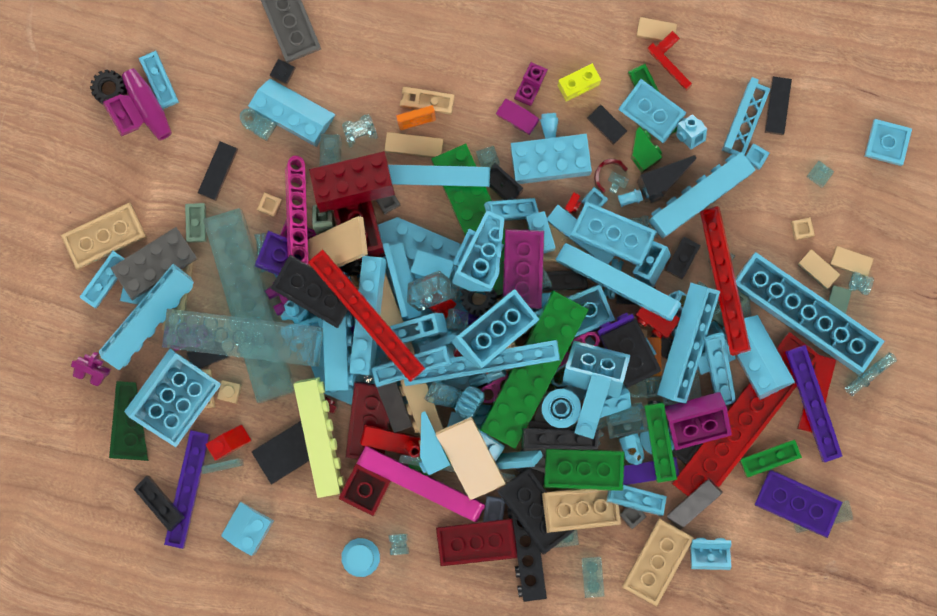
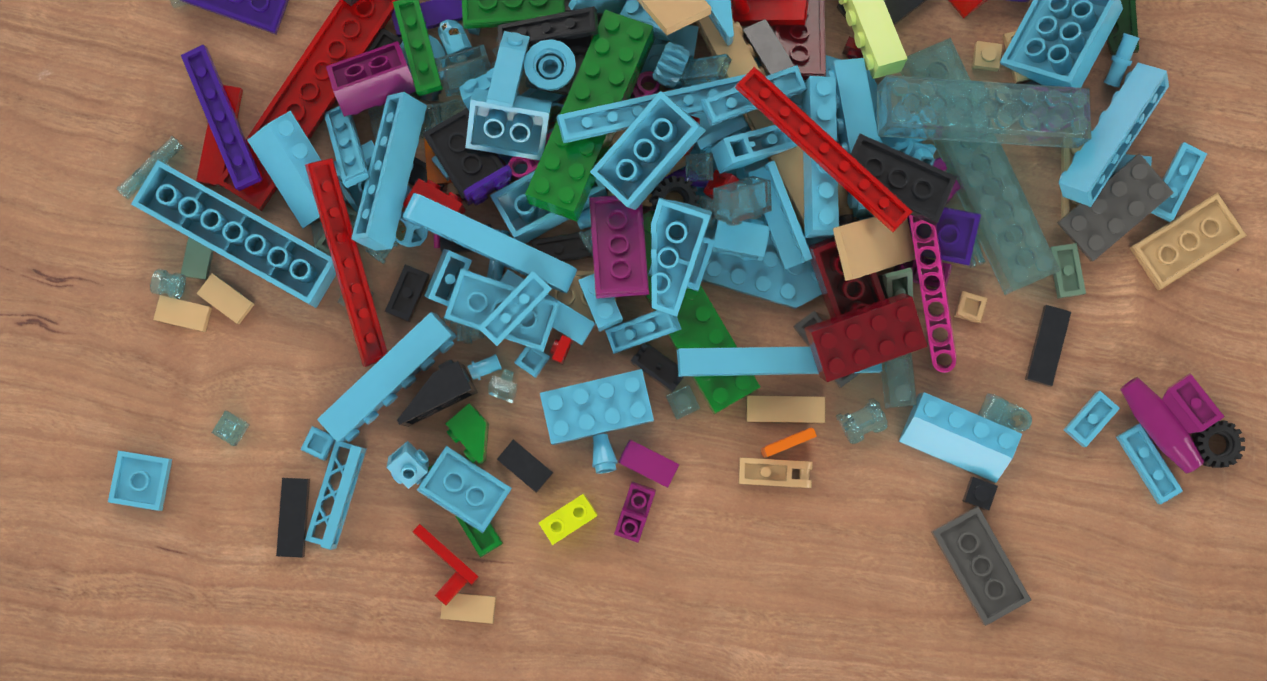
camera: 175 degrees right, 0 degrees up
magenta hips [71,352,111,386] -> none
dark red helmet [594,159,628,193] -> none
green plate [740,439,802,478] -> none
tan tile [791,217,815,241] -> none
none -> medium azure plate [478,271,552,346]
none -> medium azure plate [1064,391,1120,447]
none -> medium azure pin [1104,33,1140,88]

